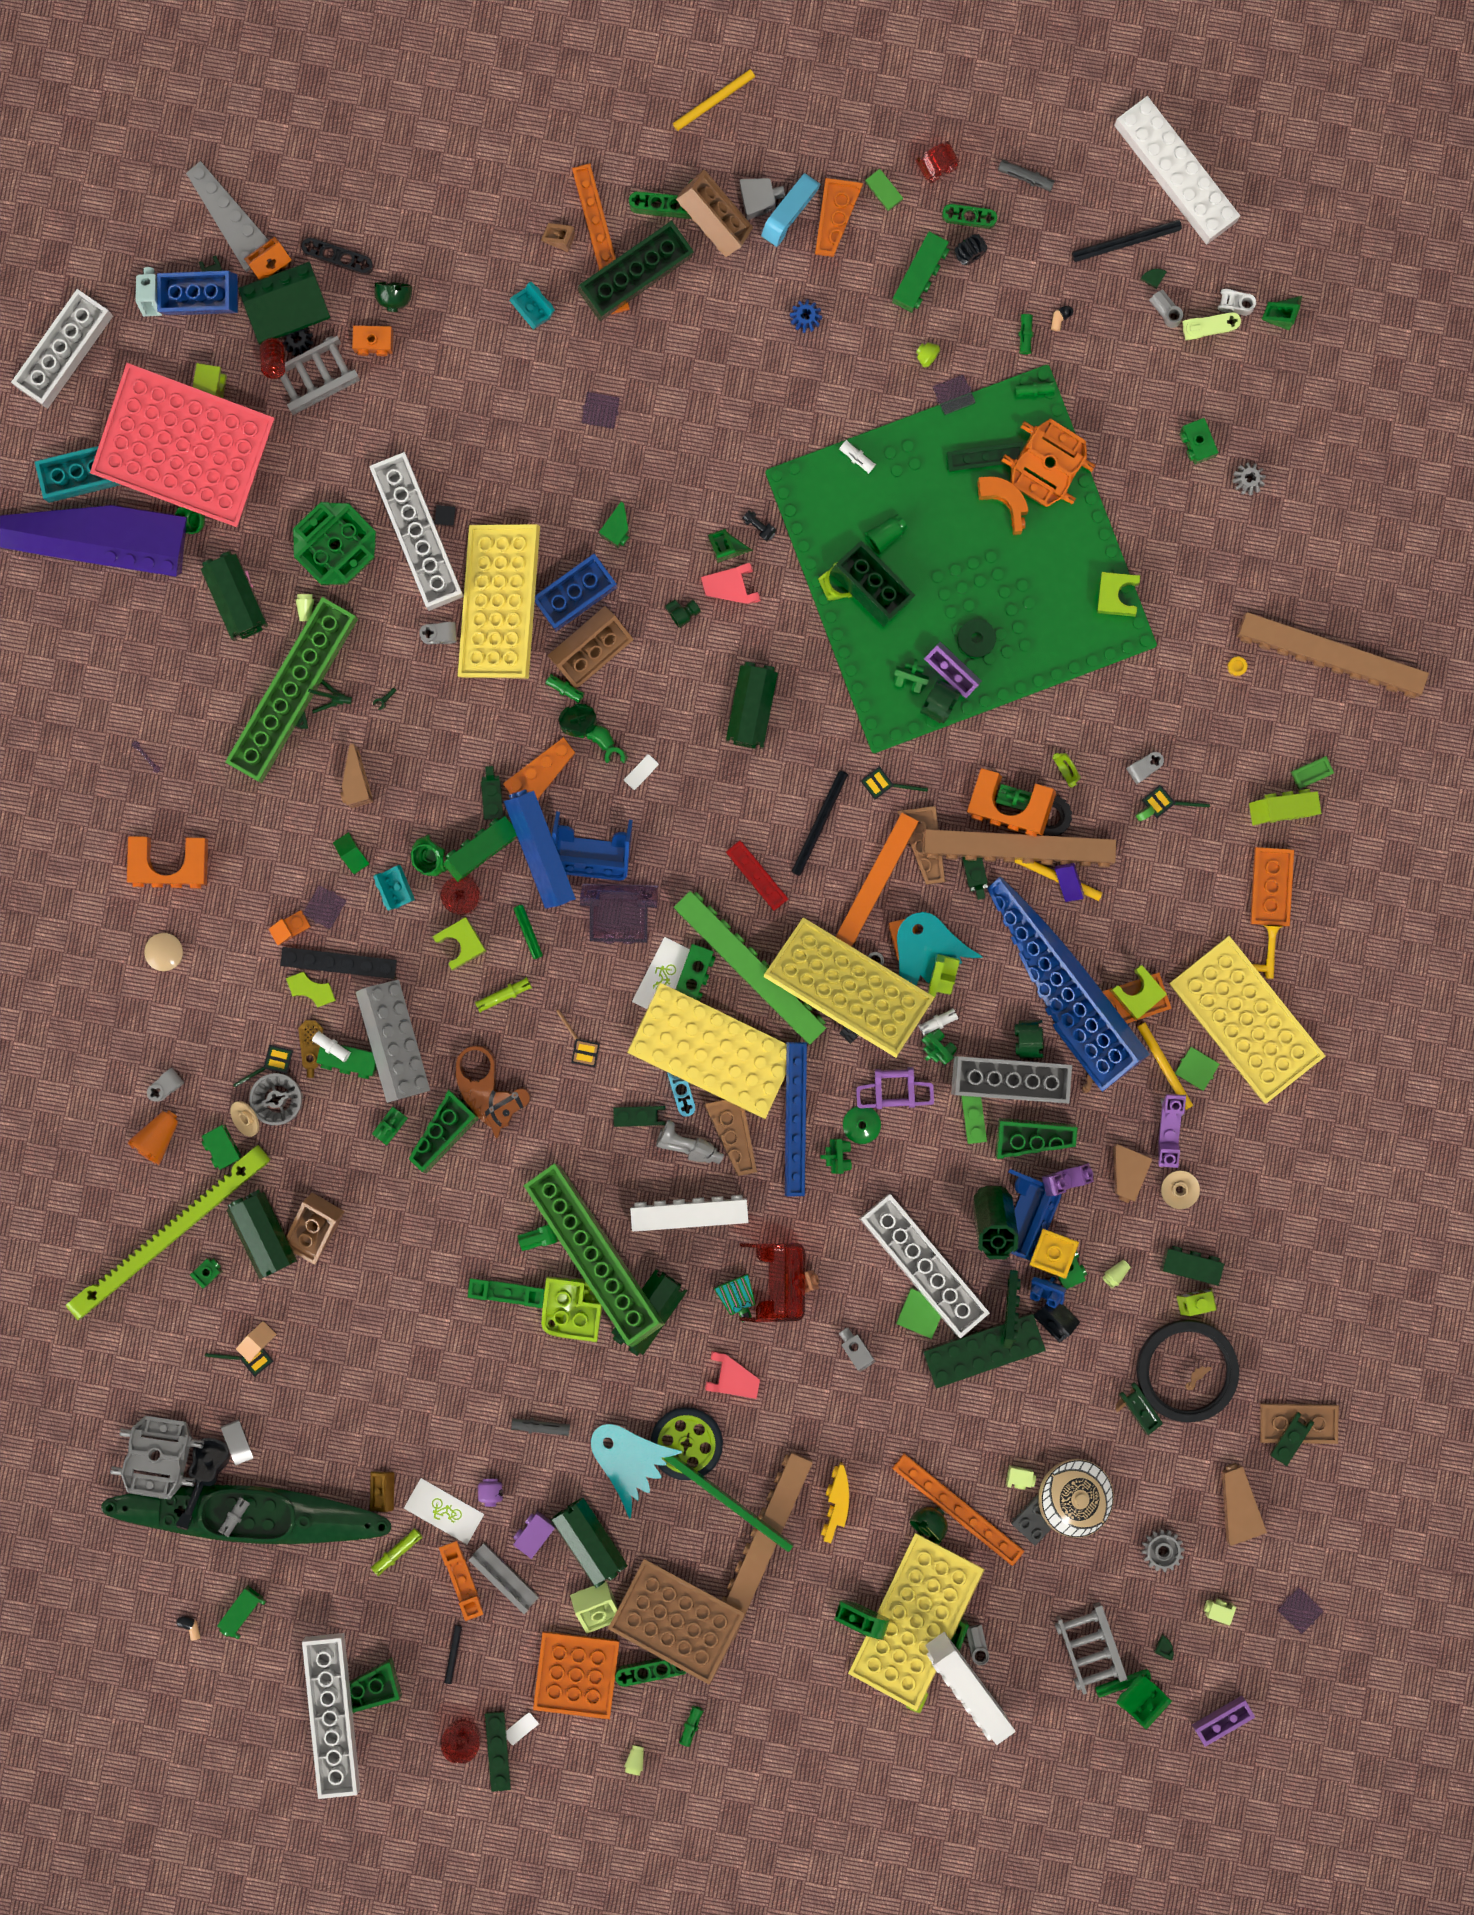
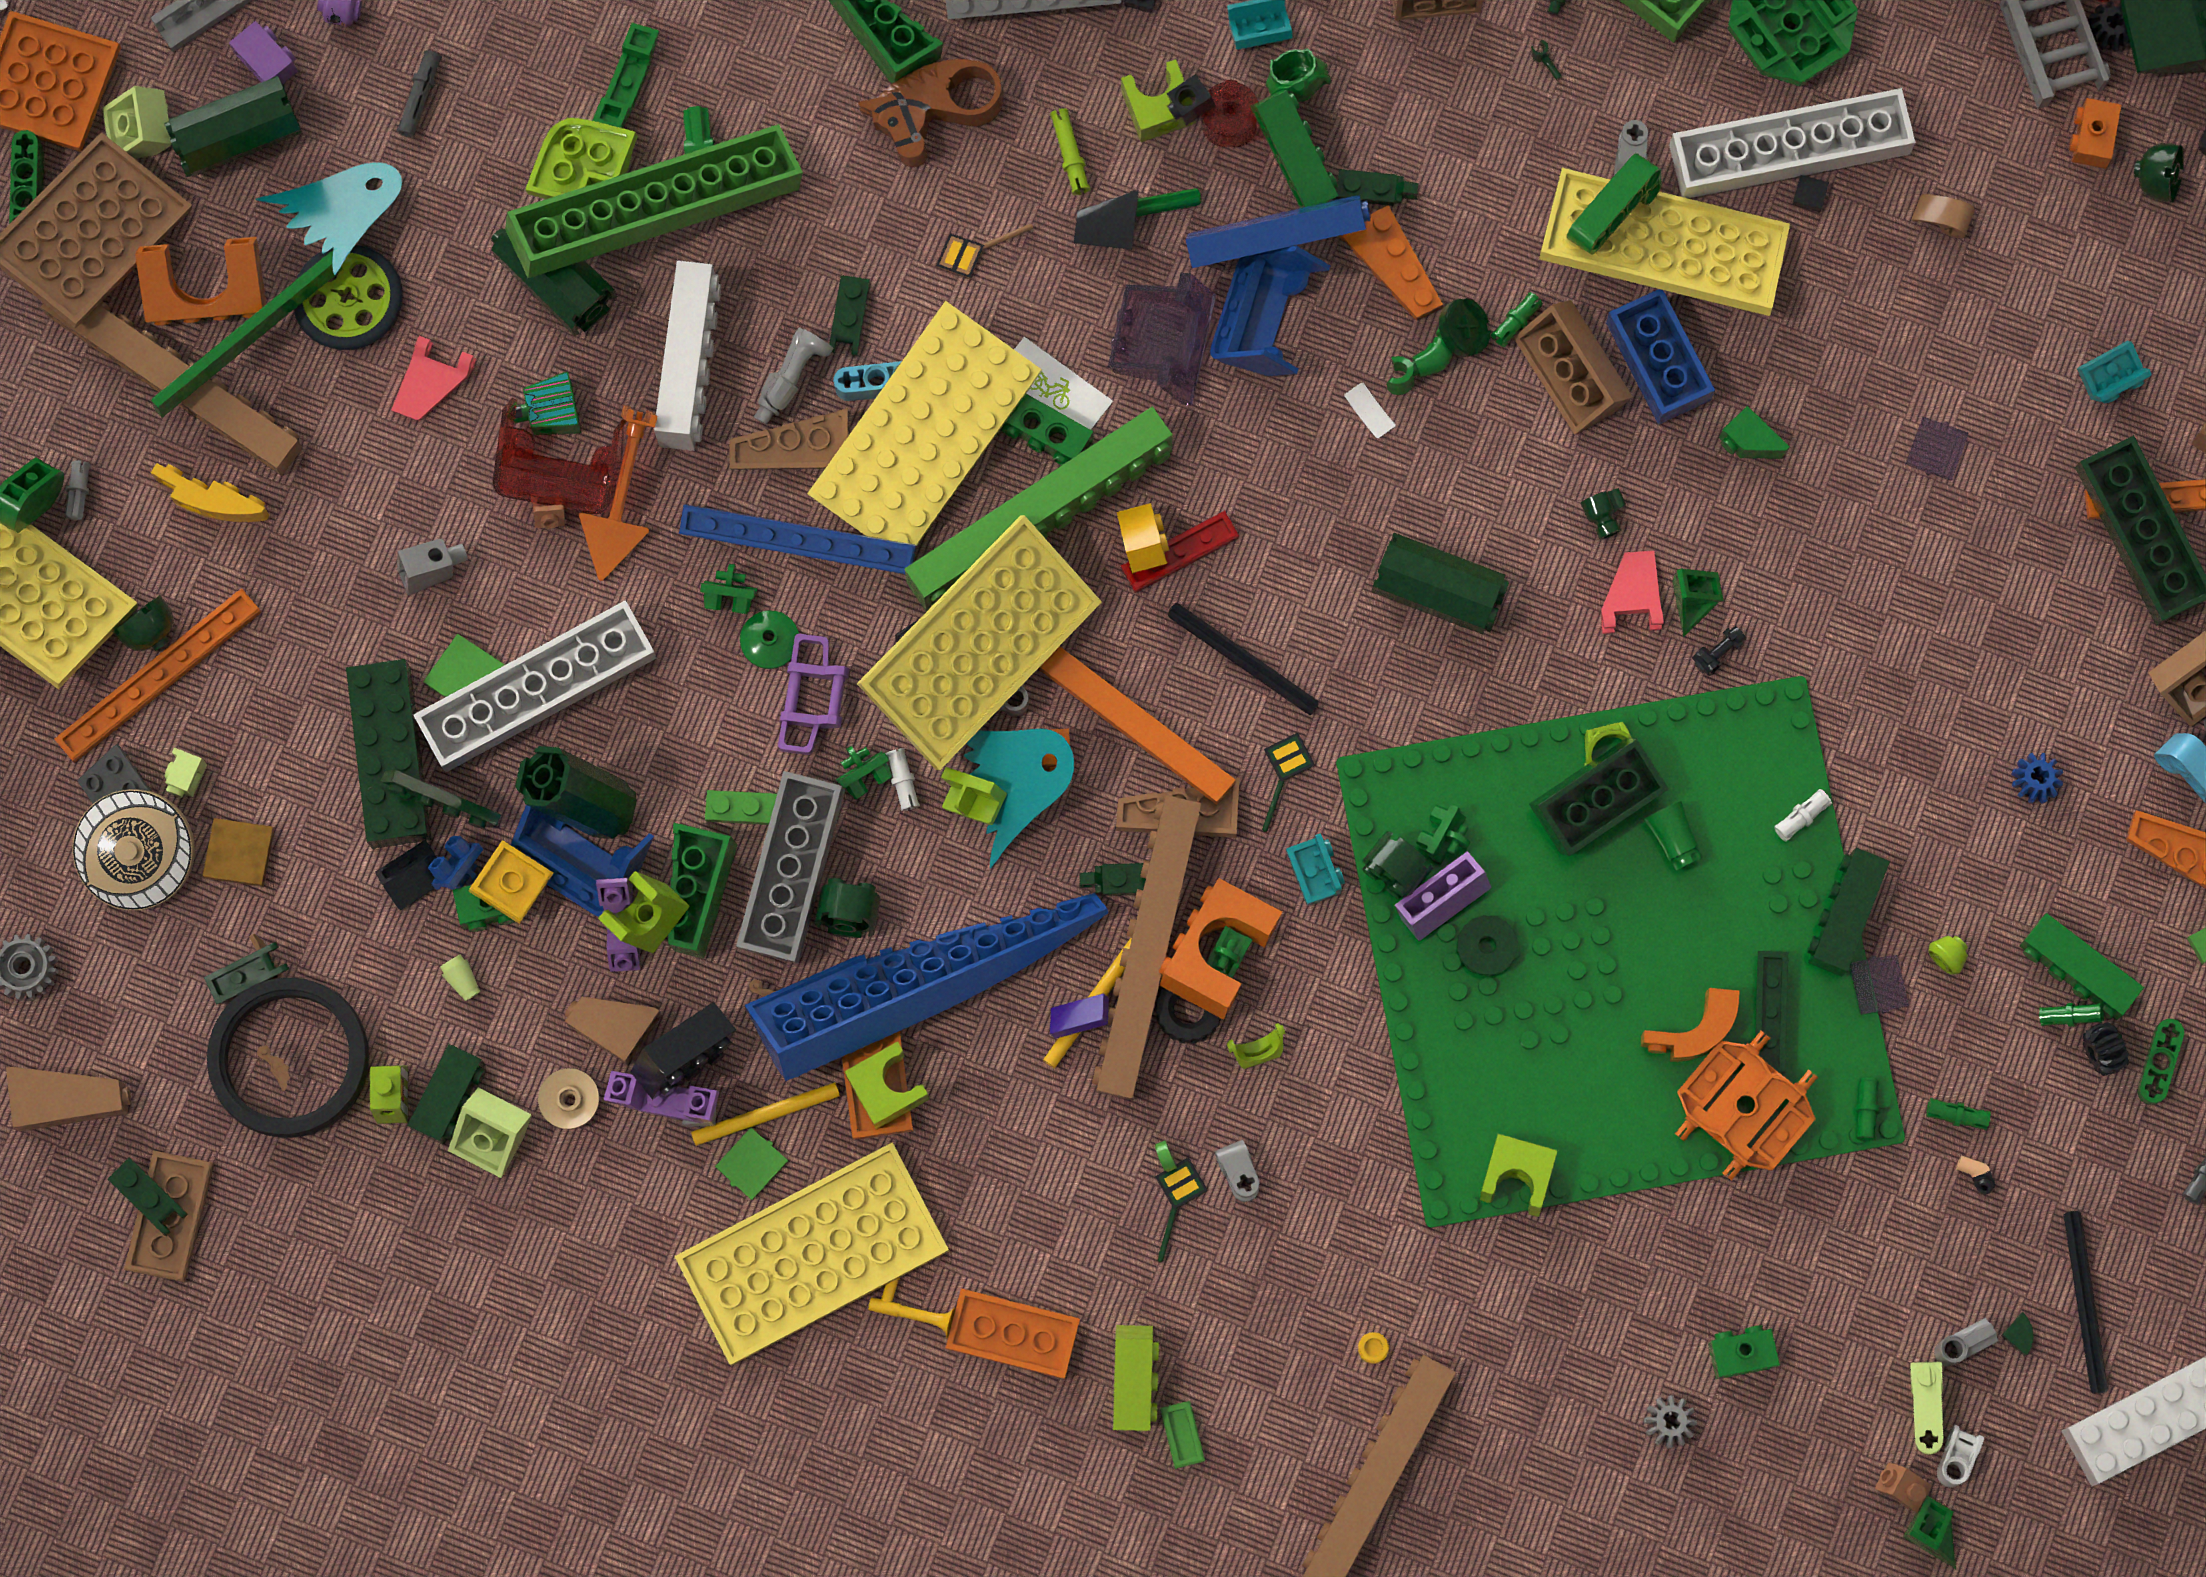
camera: 100 degrees right, 10 degrees down
none -> light grey axle [65,461,91,521]
none -> orange arch [135,237,266,325]
none -> pearl gold tile [203,818,275,887]
none -> yellowish green slope [448,1087,532,1178]
none -> orange piece [579,405,658,581]
none -> lime piece [598,871,690,953]
none -> black brick [630,1002,736,1100]
none -> black slope [1074,190,1139,250]
none -> yellow brick [1117,503,1169,573]
none -> black brick [1166,74,1215,126]
none -> teal bracket [1286,833,1345,906]
none -> green beam [1567,153,1661,254]
none -> dark green brick [1807,847,1890,977]
none -> nougat bracket [1875,1463,1932,1513]
none -> medium nougat panel [1912,194,1975,238]
none -> green pin [2039,1003,2104,1027]

